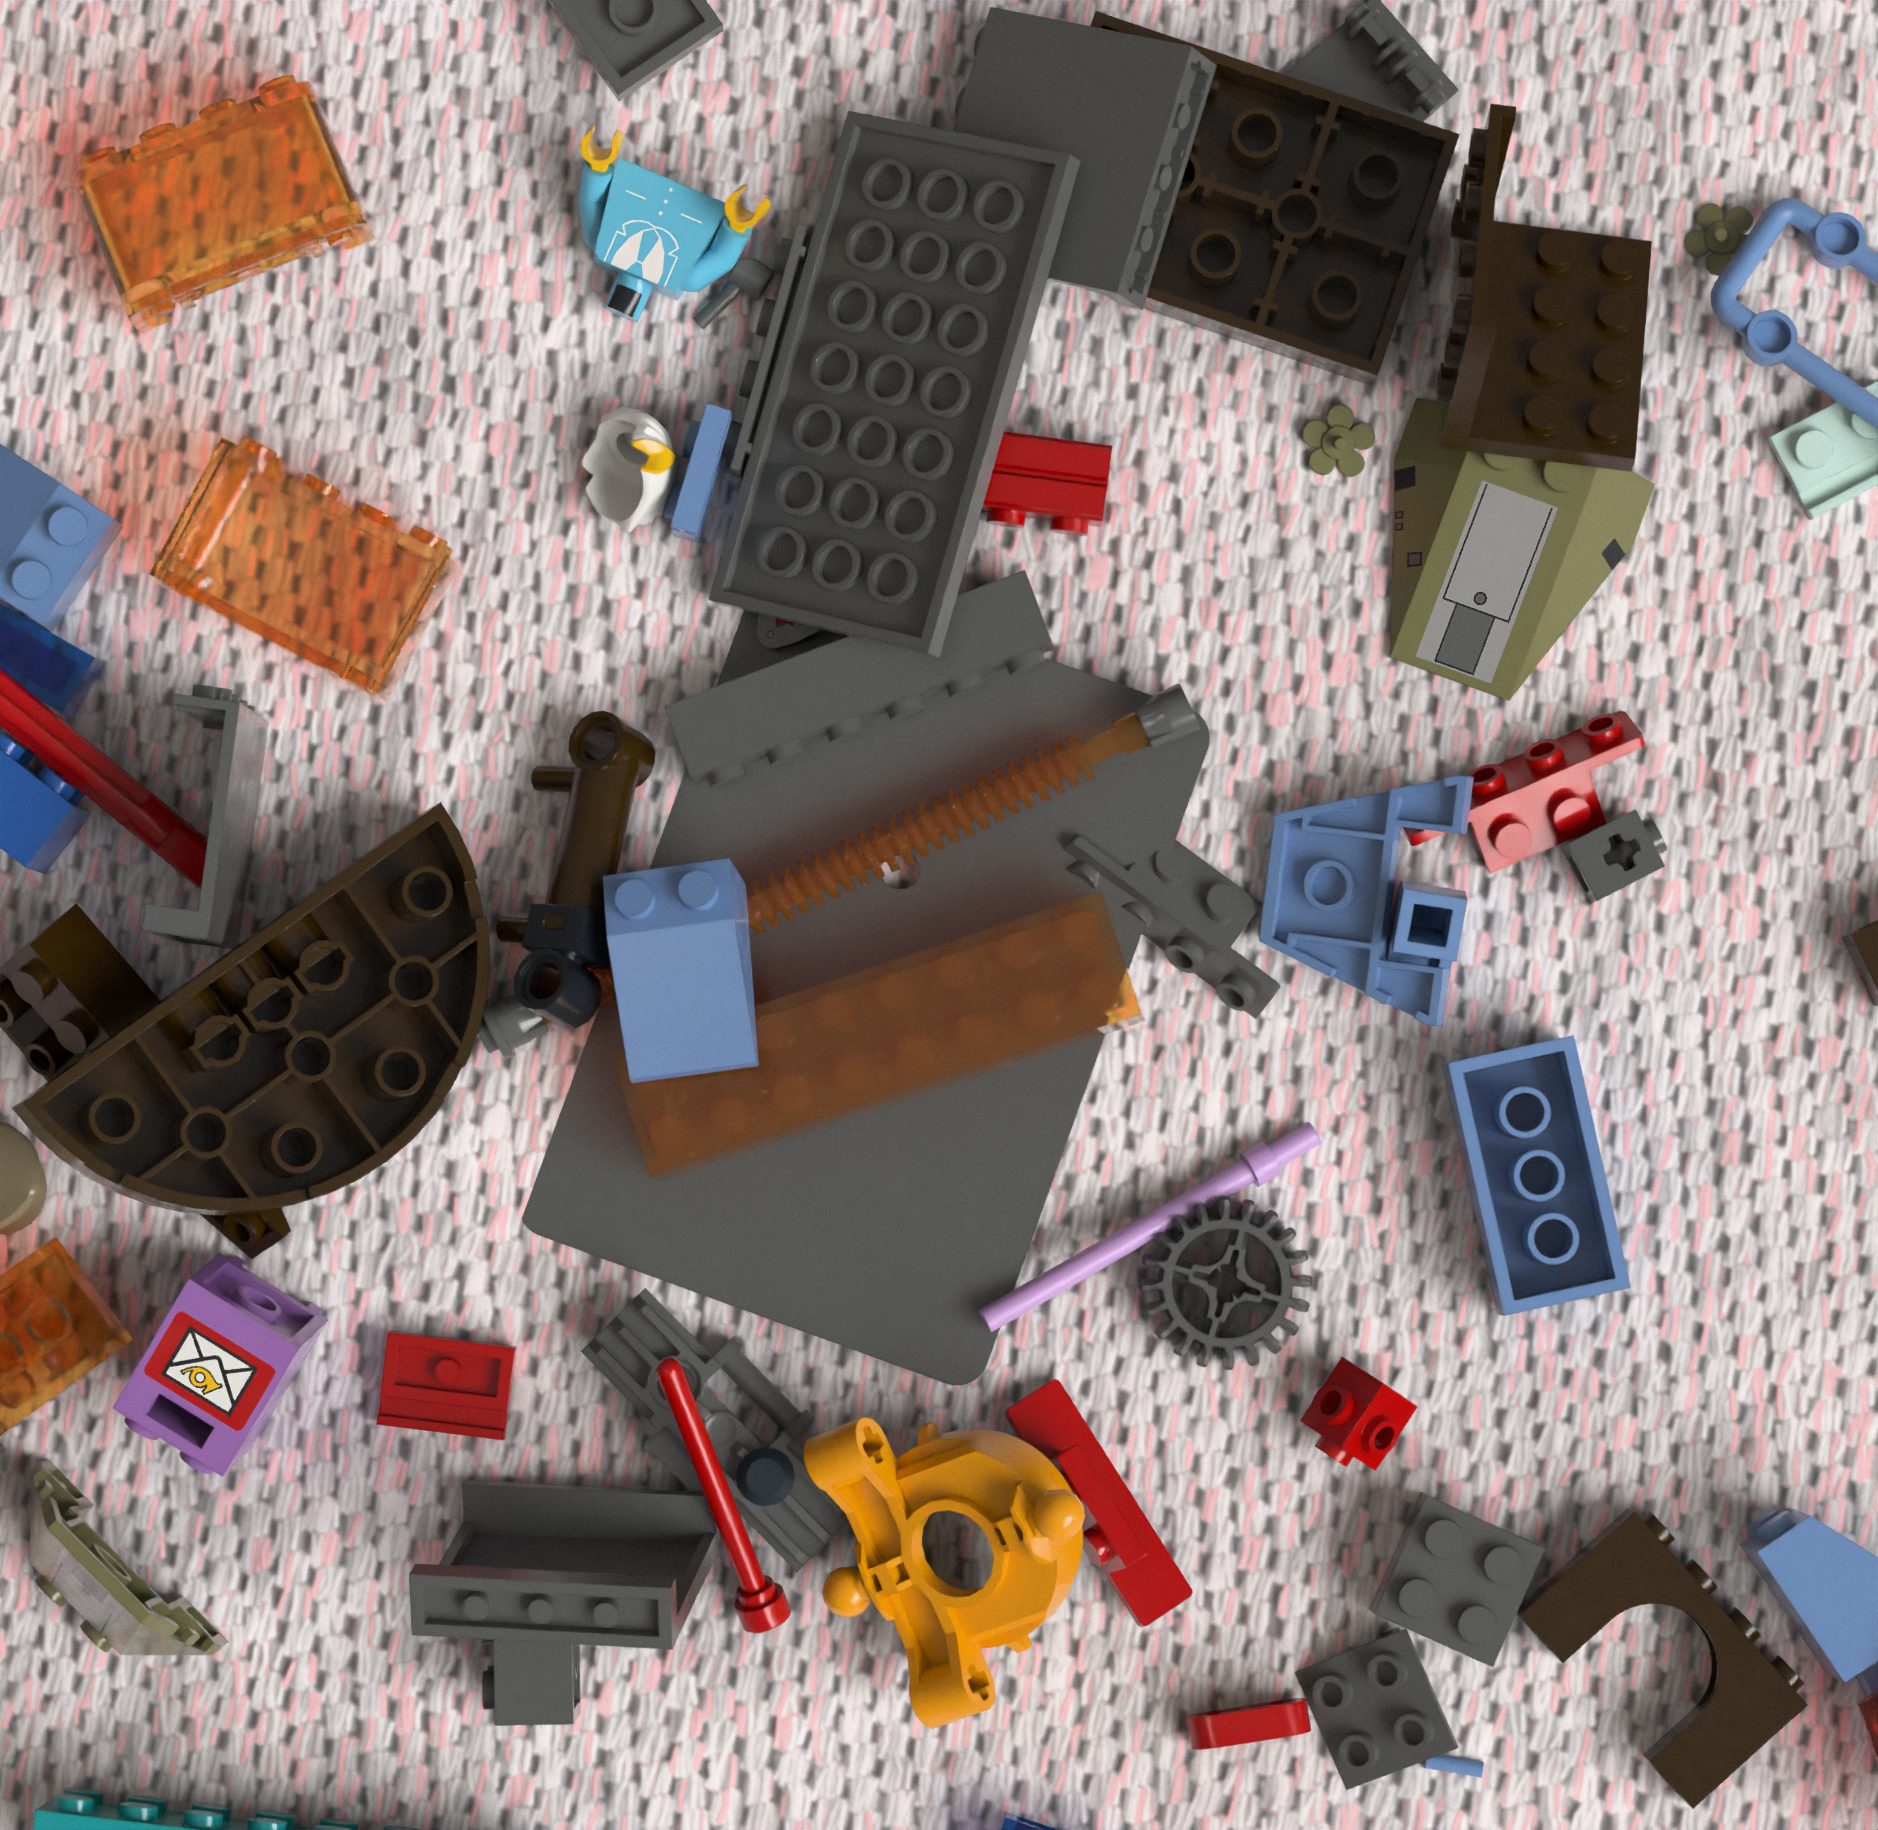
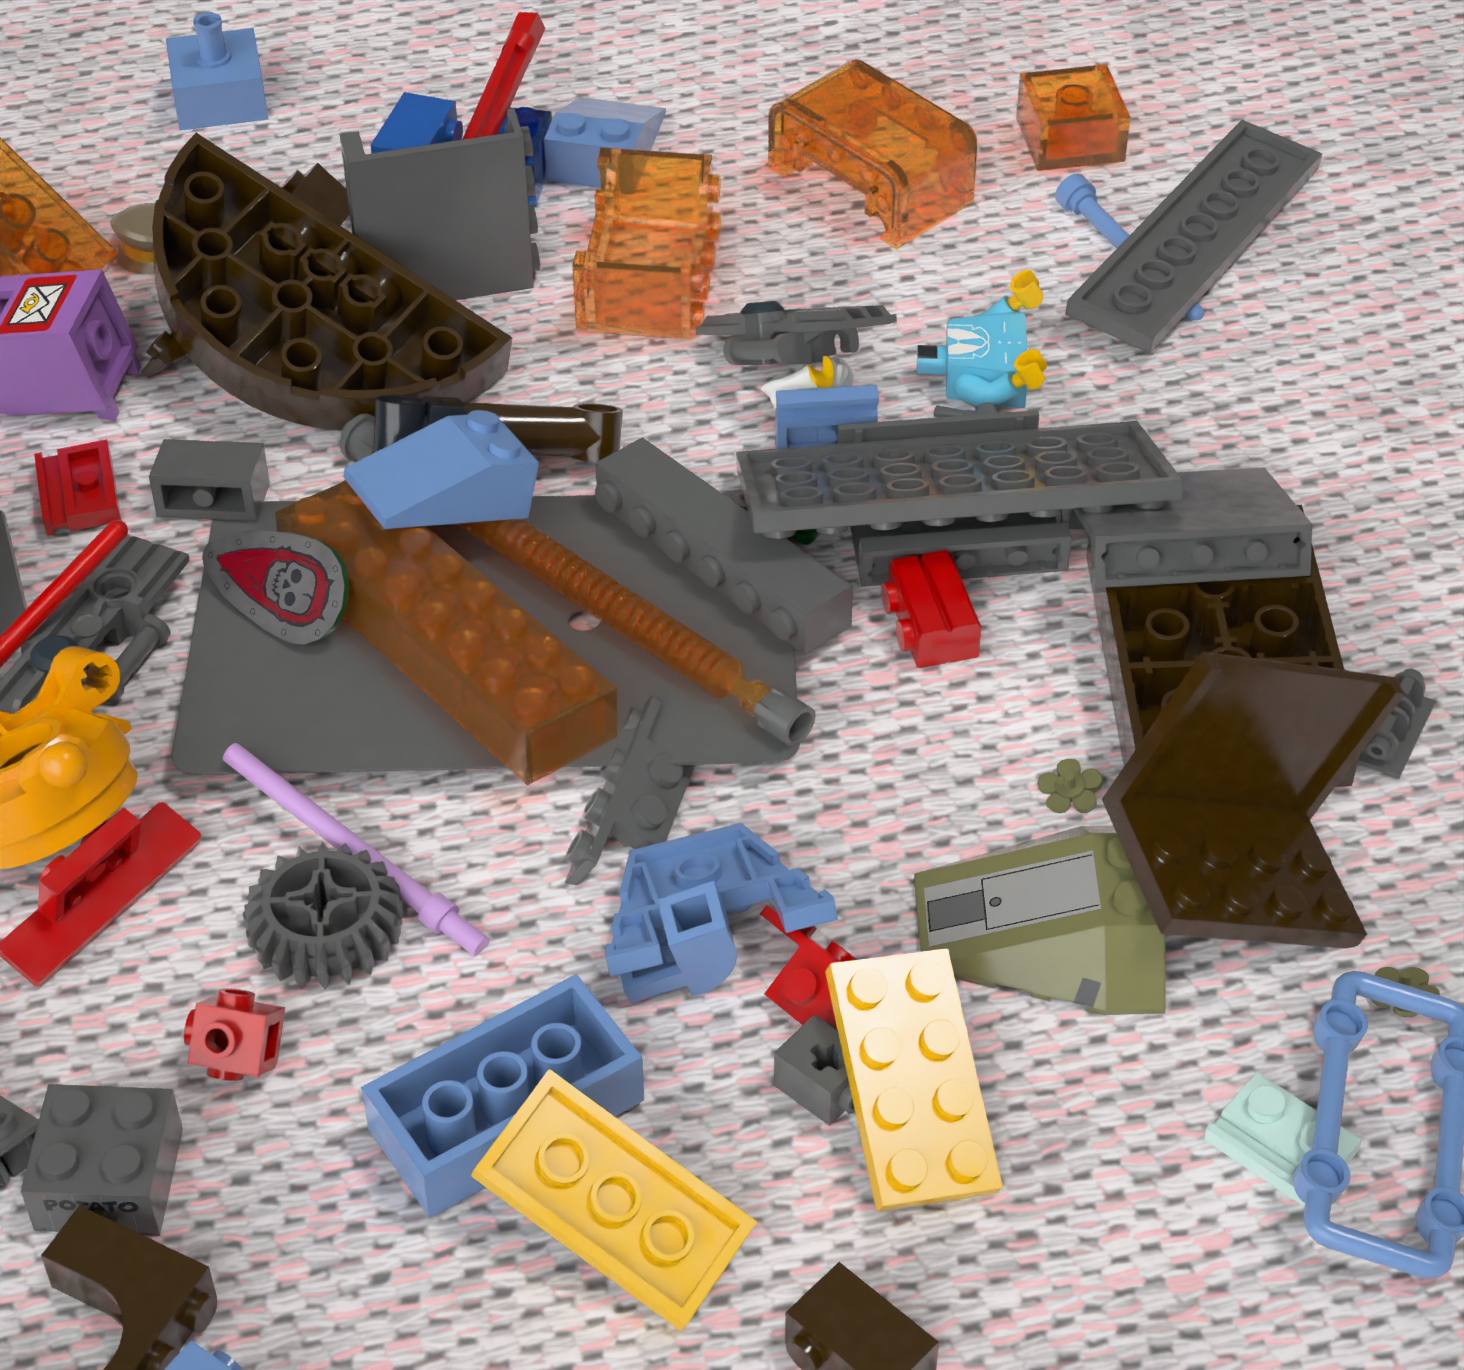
camera: 70 degrees right, 40 degrees down
none -> dark grey brick [149,439,270,521]
none -> shield [202,530,350,645]
none -> yellow plate [471,1069,757,1331]
none -> dark grey piece [695,301,897,365]
none -> plate [825,949,1003,1212]

